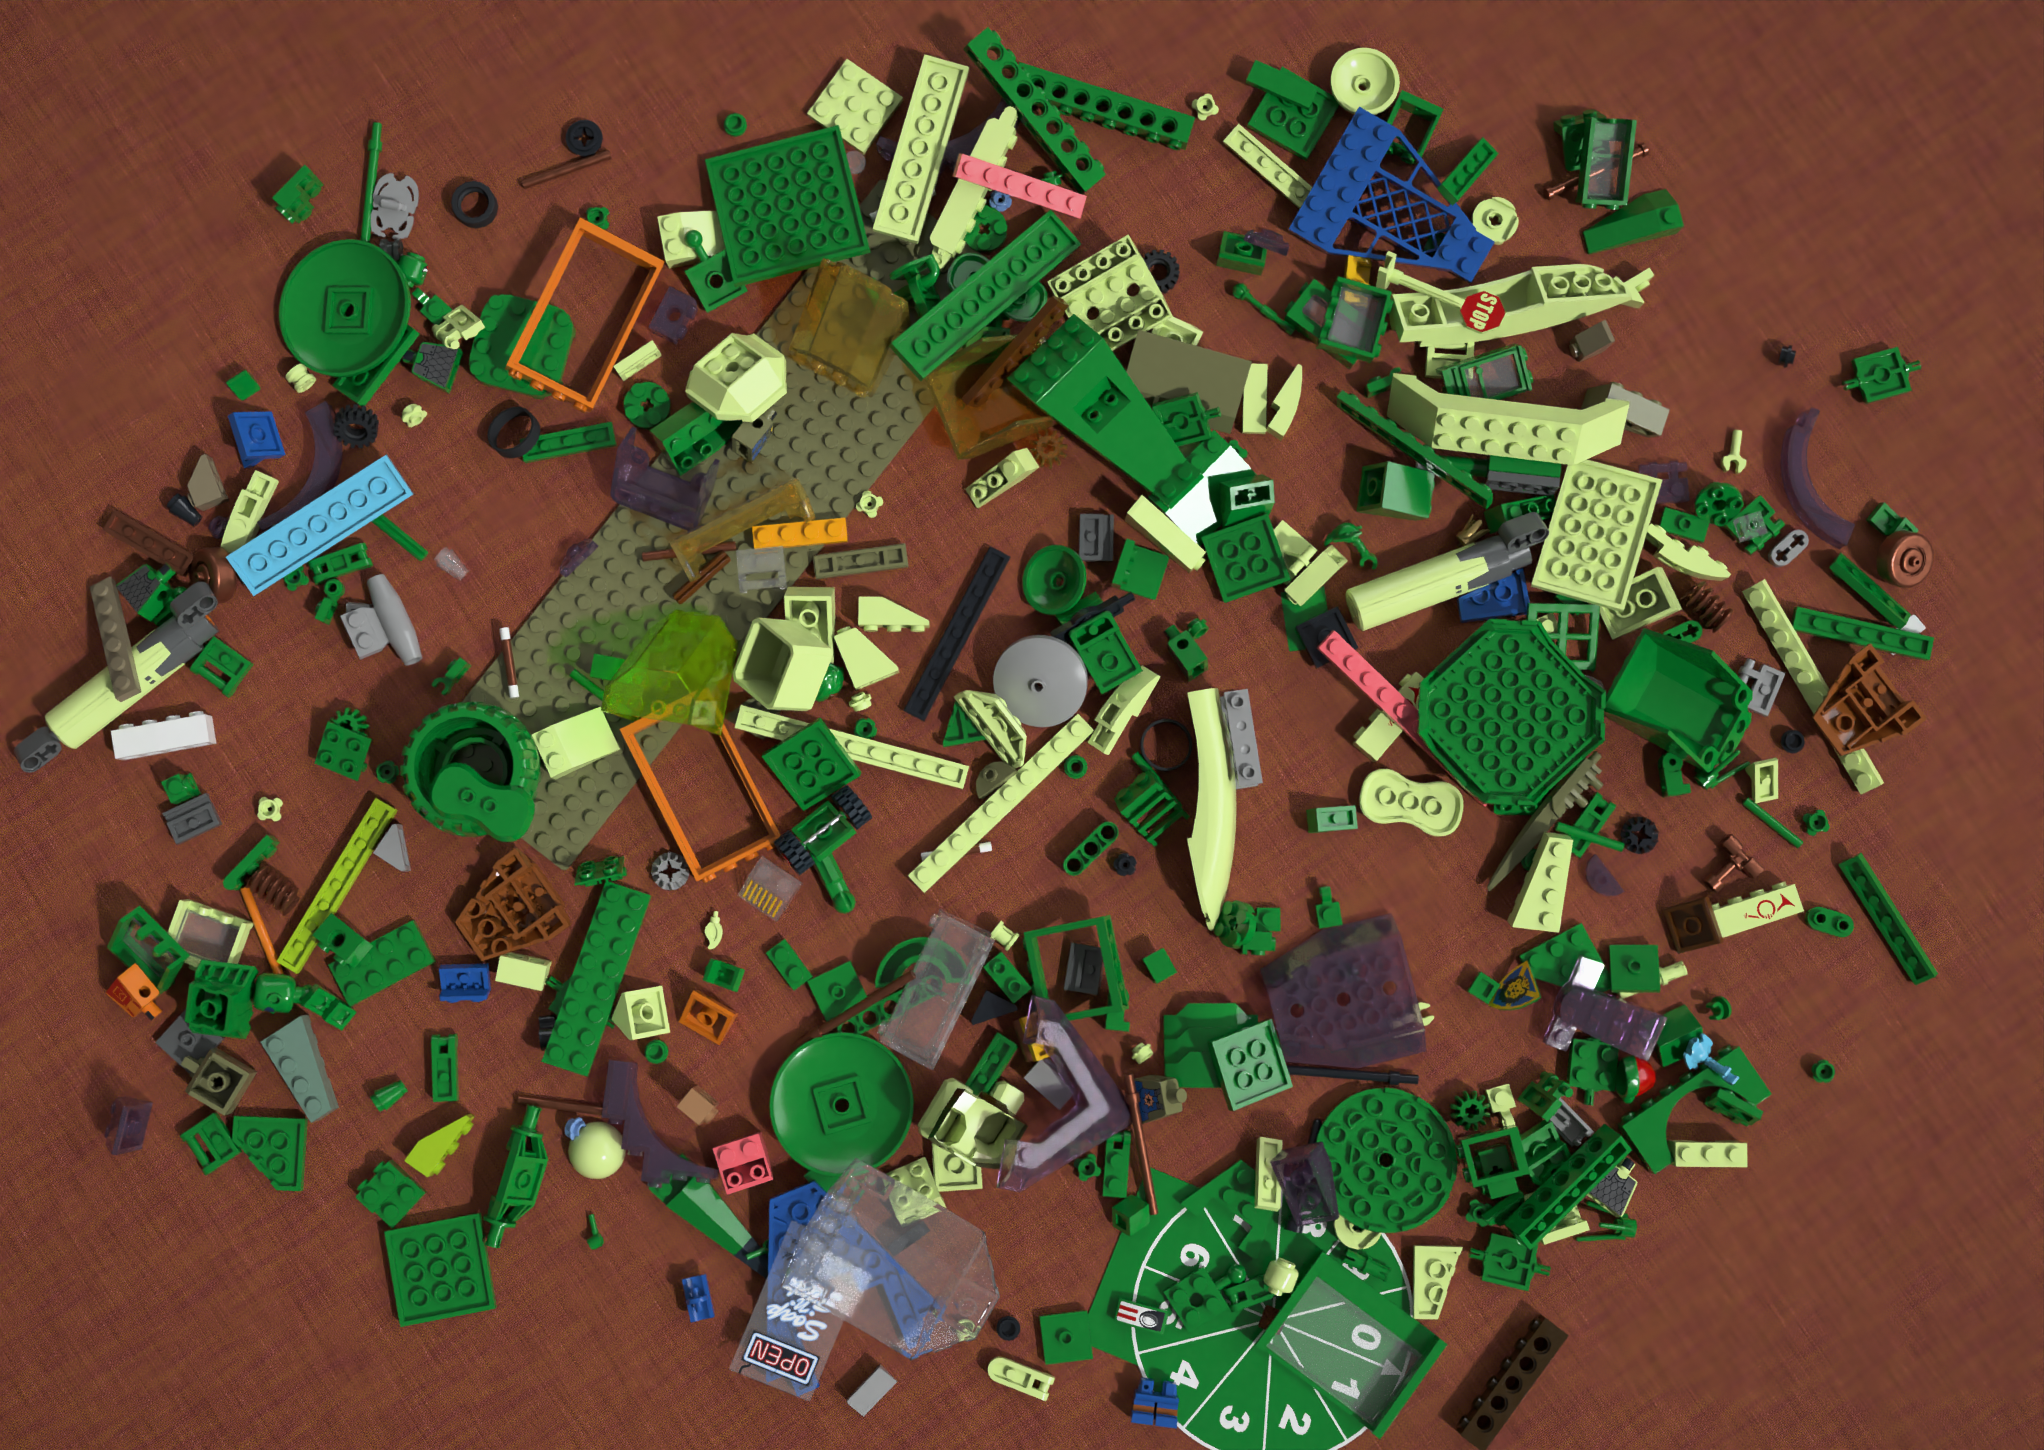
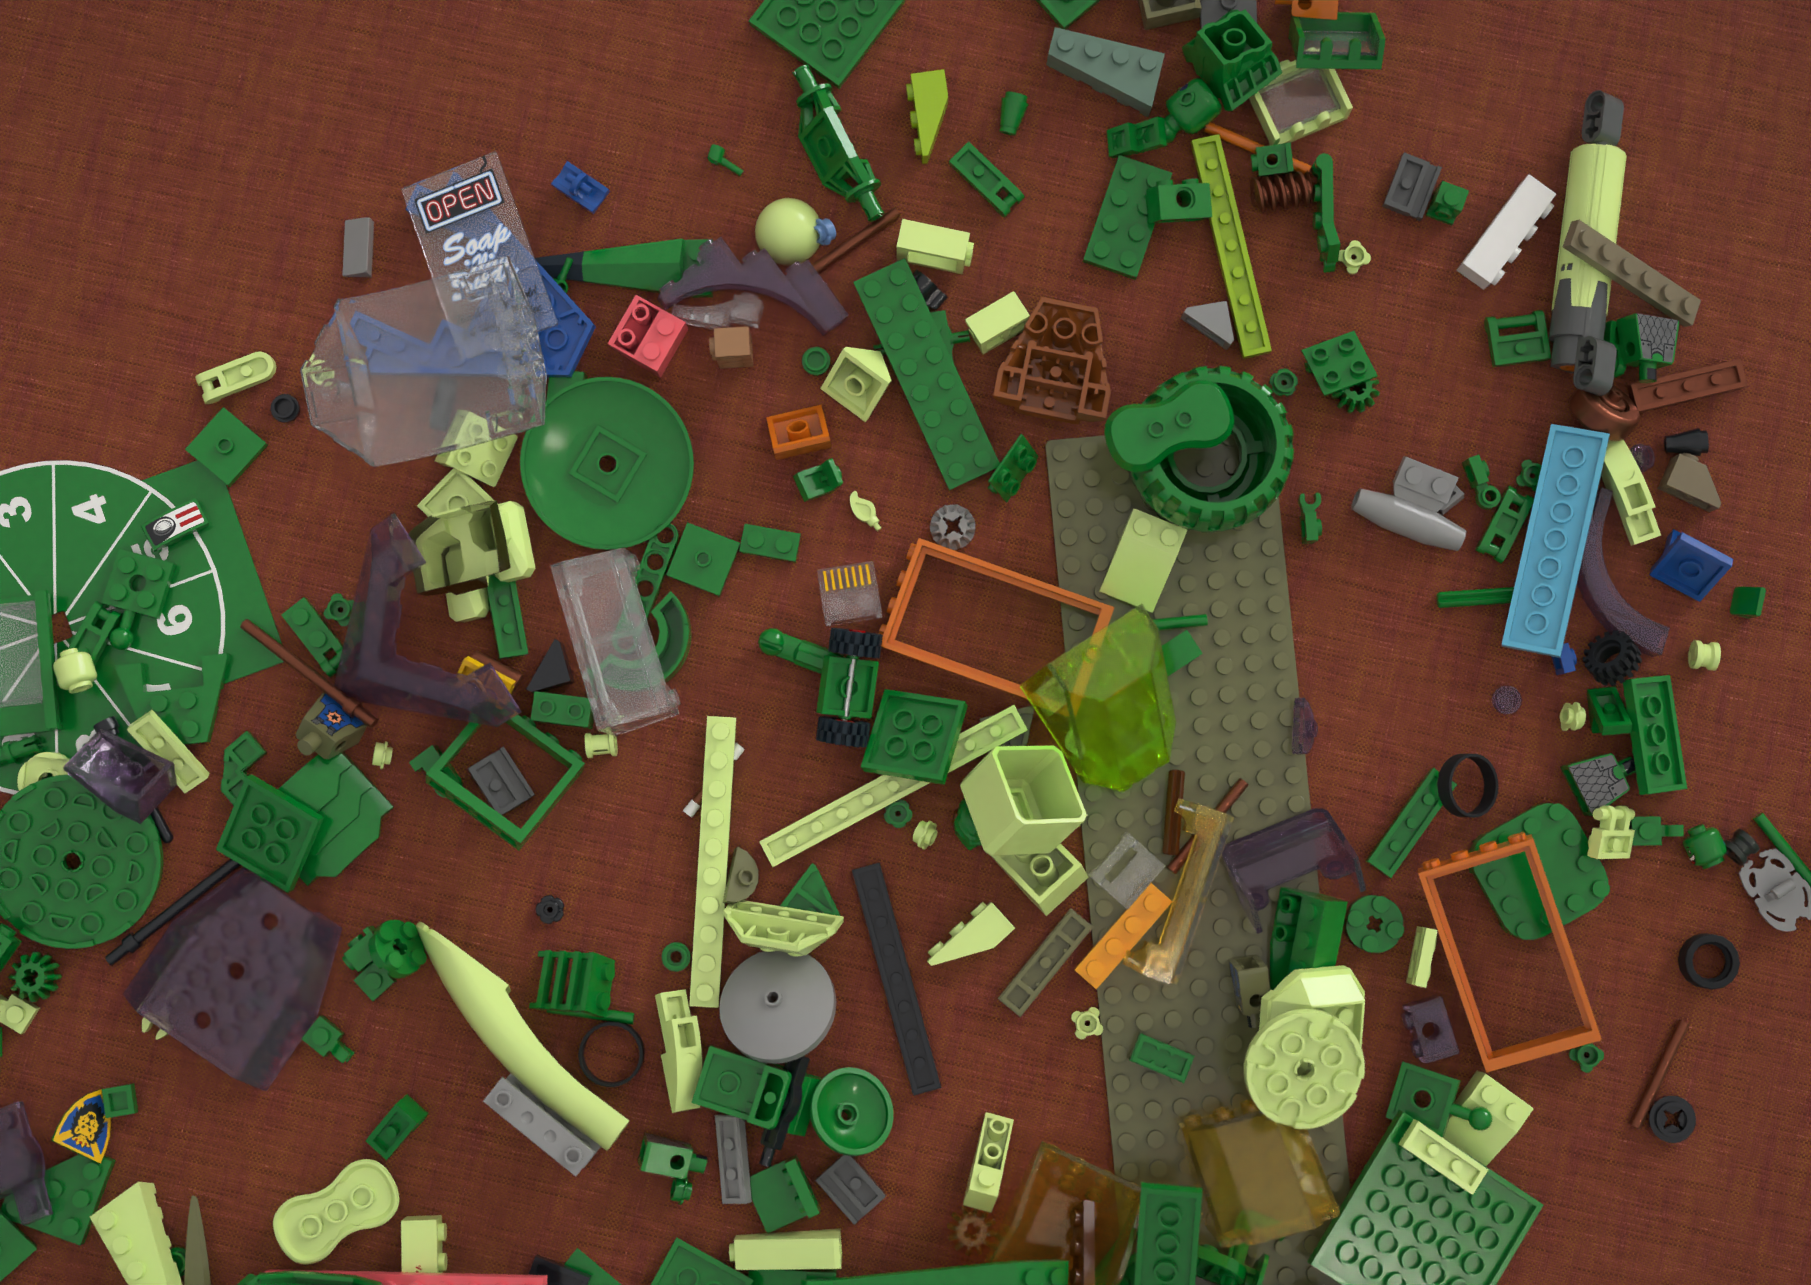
camera: 140 degrees right, 0 degrees up
green dish [279,239,411,377] -> none
green plate [355,1160,427,1229] -> none
clear cone [433,547,469,581] -> none
blue bracket [439,963,491,1003] -> none
copper bar [499,627,519,698] -> none
green plate [724,113,747,137] -> none
copper bar [796,970,916,1048] -> none
yellowish green slope [834,626,900,691] -> none
light grey hinge [1024,1058,1079,1110] -> none
green beam [1063,822,1119,876] -> none
green panel [1112,1195,1150,1237] -> none
blue hips [1130,1377,1179,1429] -> none
green panel [1142,948,1177,984] -> none
none -> green tile [221,731,267,806]
none -> clear slope [671,292,764,330]
none -> light grey tile [715,1114,752,1204]
none -> yellowish green window [897,219,974,274]
none -> green plate [1129,1033,1195,1083]
none -> yellowish green plate [1244,1009,1365,1129]
none -> green brick [1250,142,1294,177]
none -> green plate [1317,222,1341,273]
none -> yellowish green plate [1399,1119,1488,1195]
none -> plate [1492,686,1522,714]
none -> blue plate [1552,643,1577,675]
none -> green slope [1587,687,1632,735]

